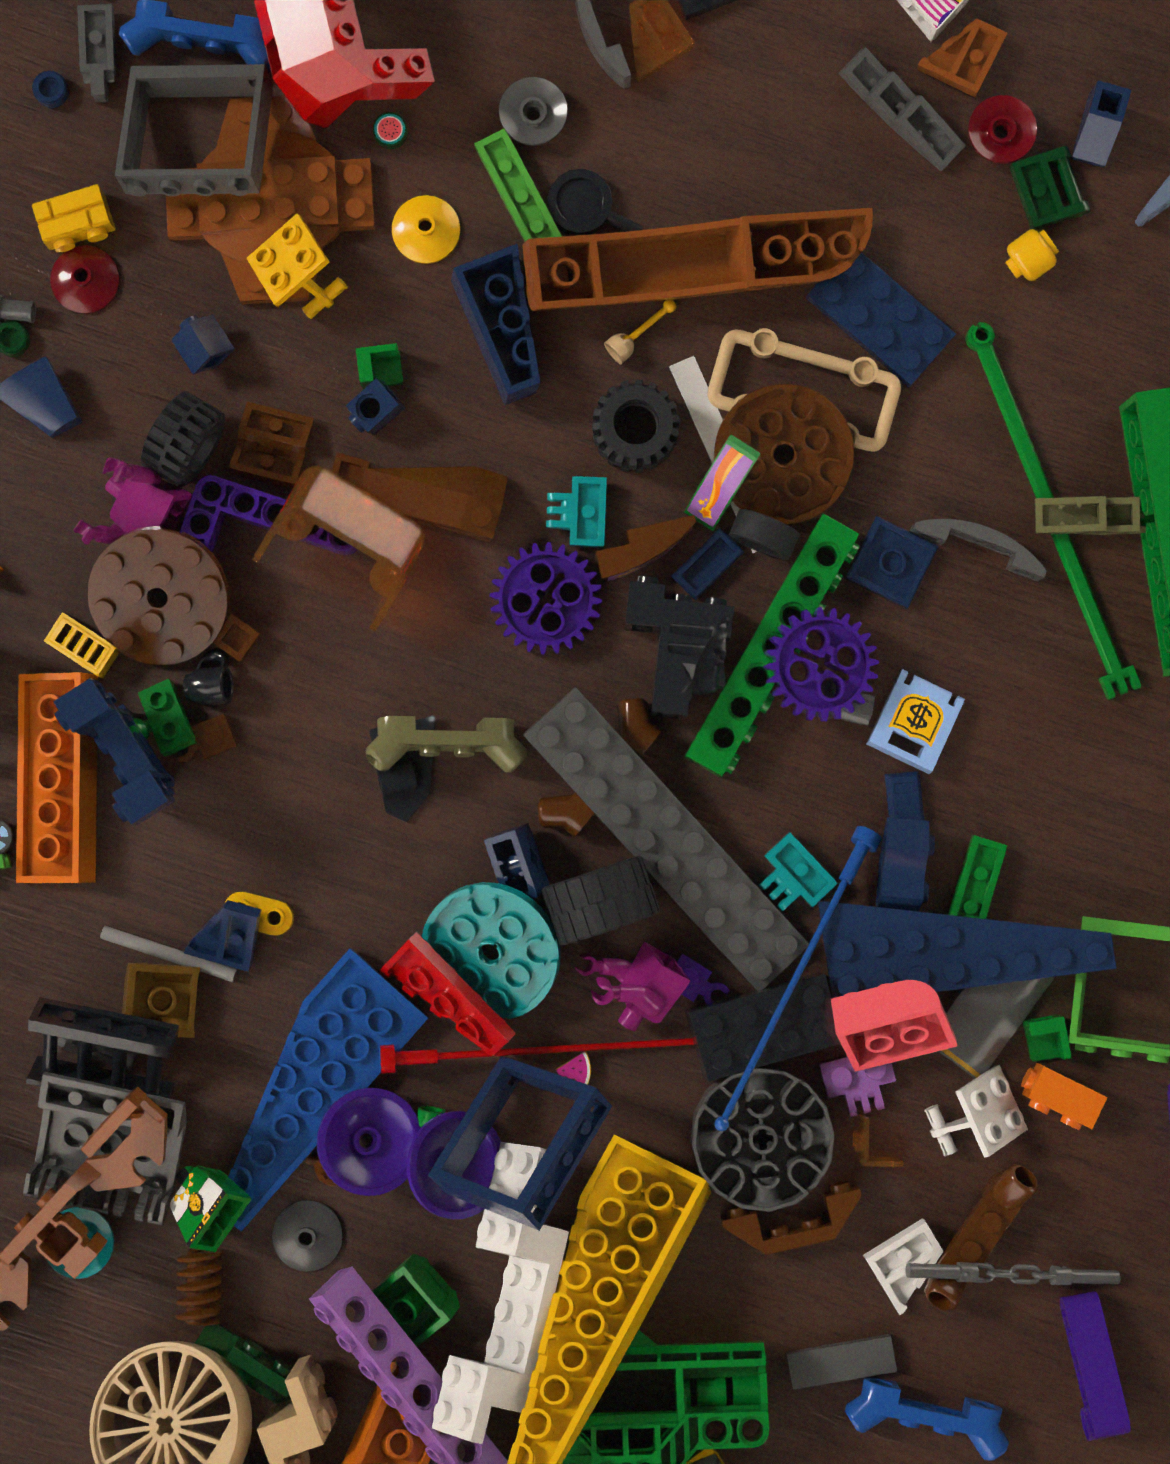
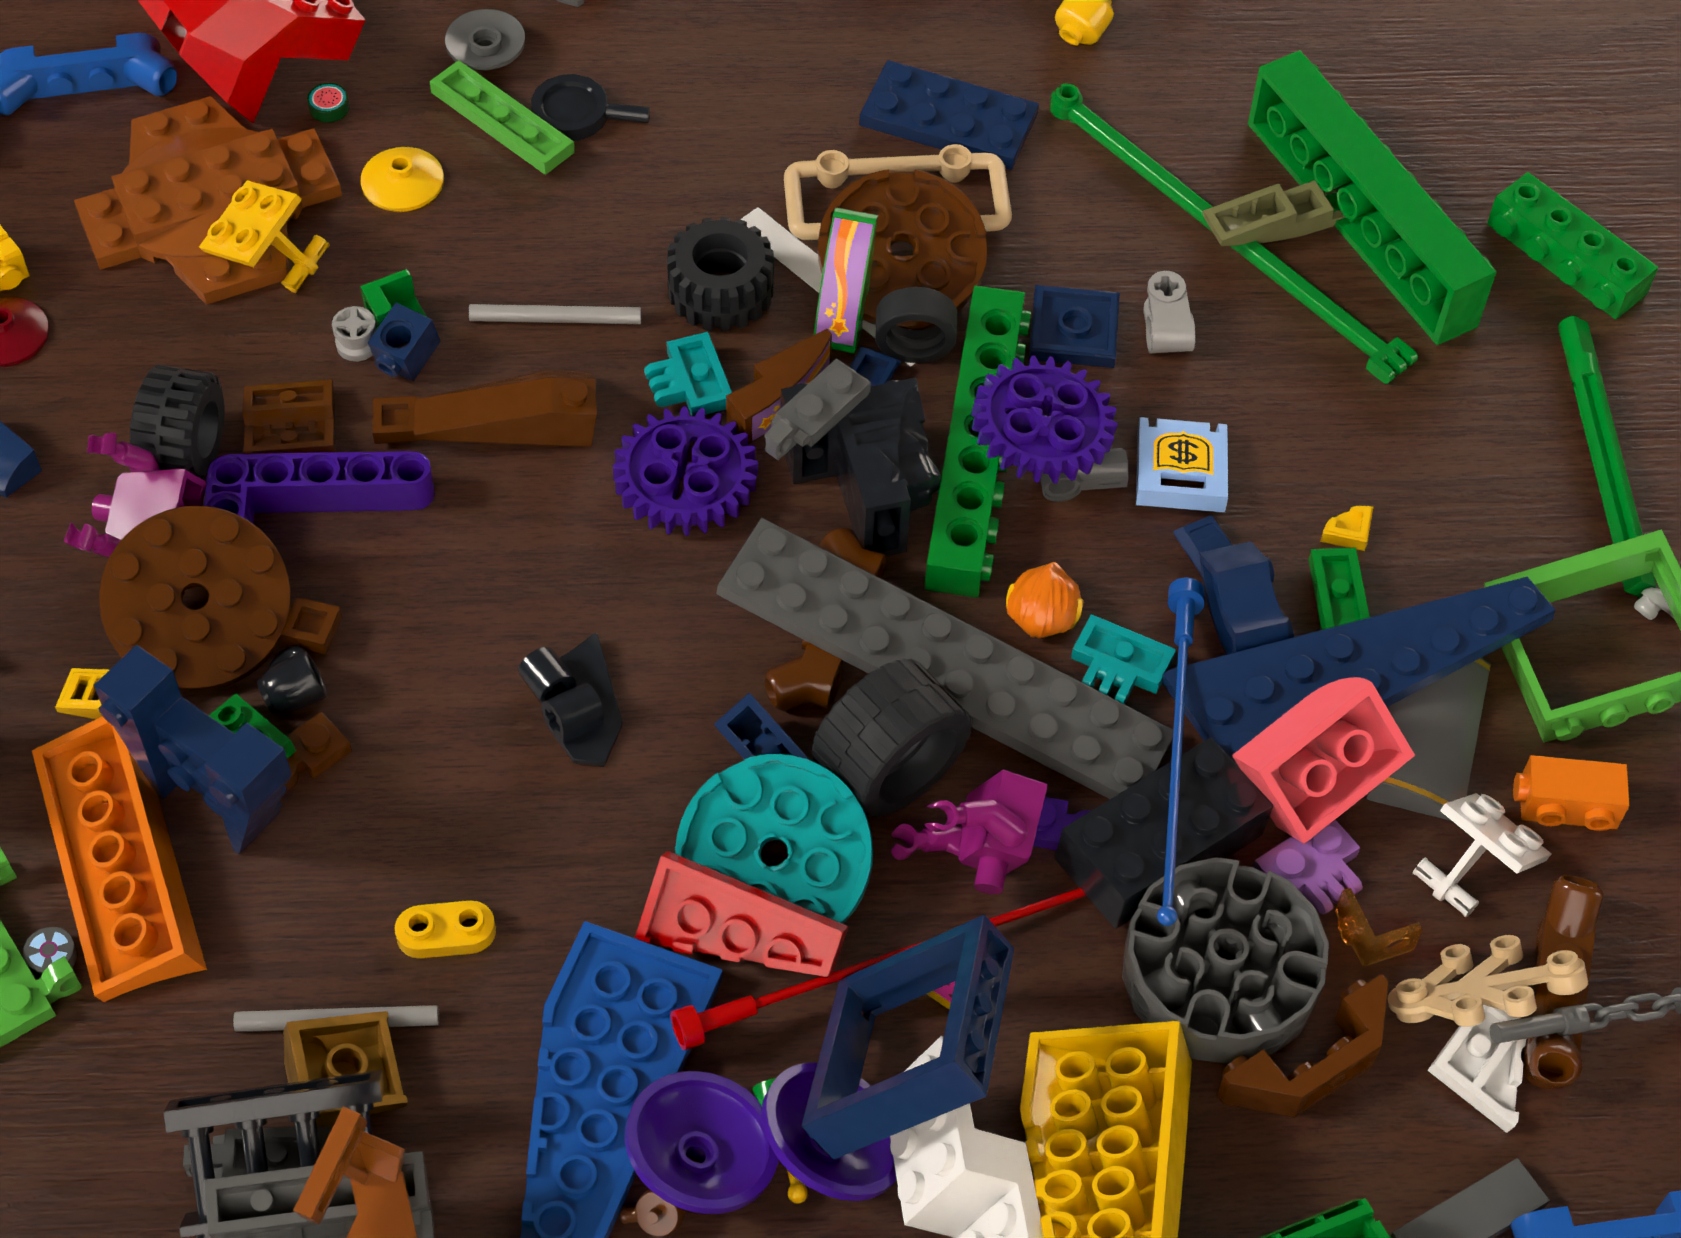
camera: 20 degrees left, 30 degrees down
dark grey window [115,64,274,197] -> none
dark blue brick [172,314,235,375] -> none
dark blue wing [184,900,261,972] -> none
clear orange windscreen [252,466,425,632] -> none
olive plate [365,716,528,773] -> none
dark blue wedge [451,243,540,405] -> none
dark orange slope [522,208,873,311] -> none
hinge [604,300,676,364] -> none
dark grey slope [909,519,1047,582] -> none
green panel [1023,1014,1071,1062] -> none
none -> light grey wheel [332,306,376,362]
none -> light grey bar [469,304,641,324]
none -> dark grey hinge [764,358,871,461]
none -> orange hair [1006,562,1084,639]
none -> light grey piece [1143,271,1195,354]
none -> yellow tile [1320,506,1374,551]
none -> tan plant [1387,935,1588,1027]

